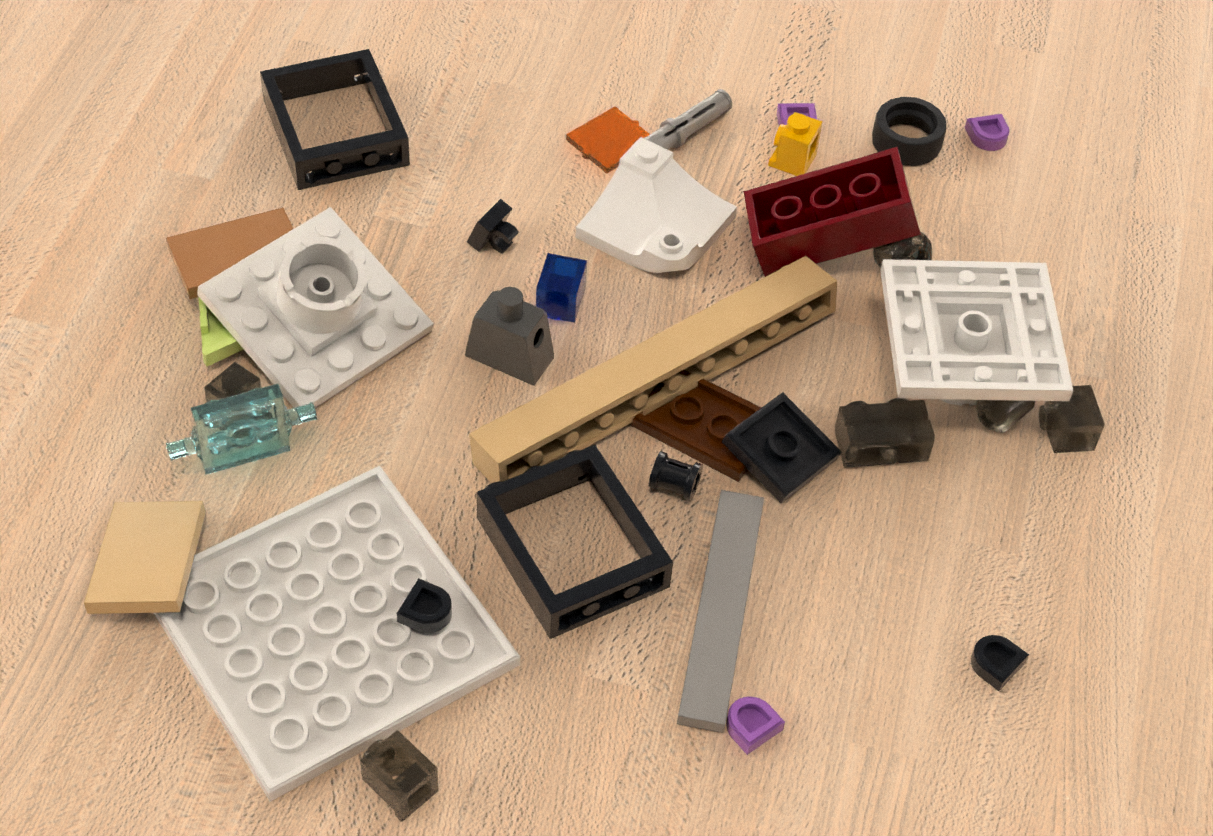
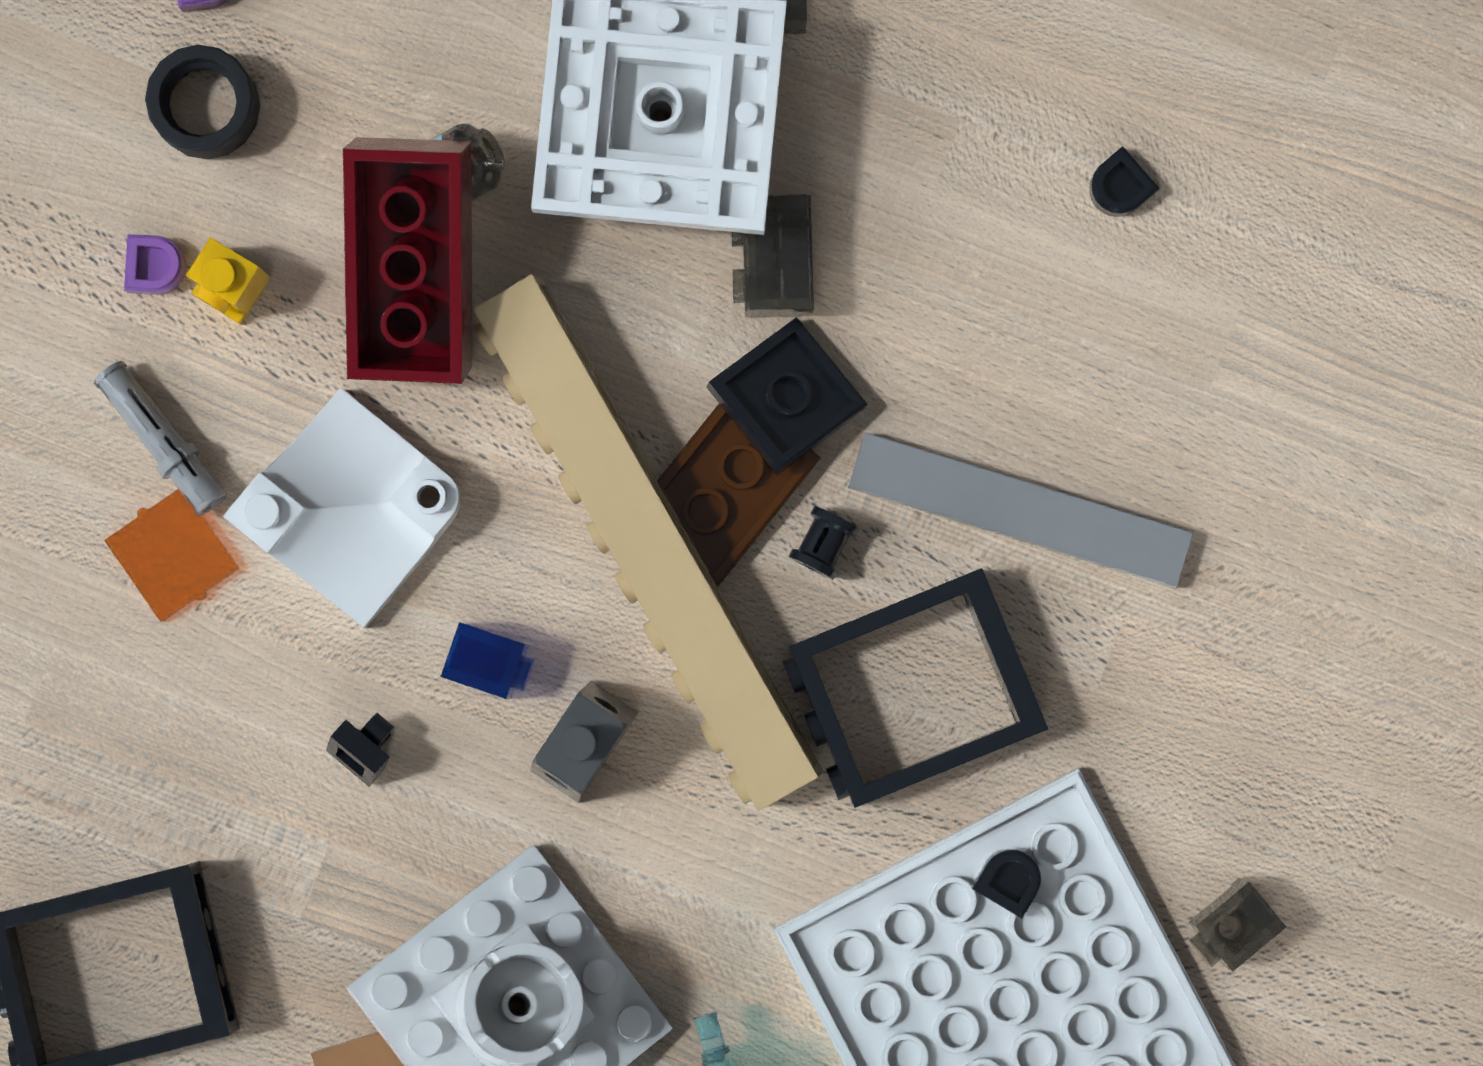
camera: 80 degrees left, 35 degrees up
medium lavender tile [726,696,785,755] -> none

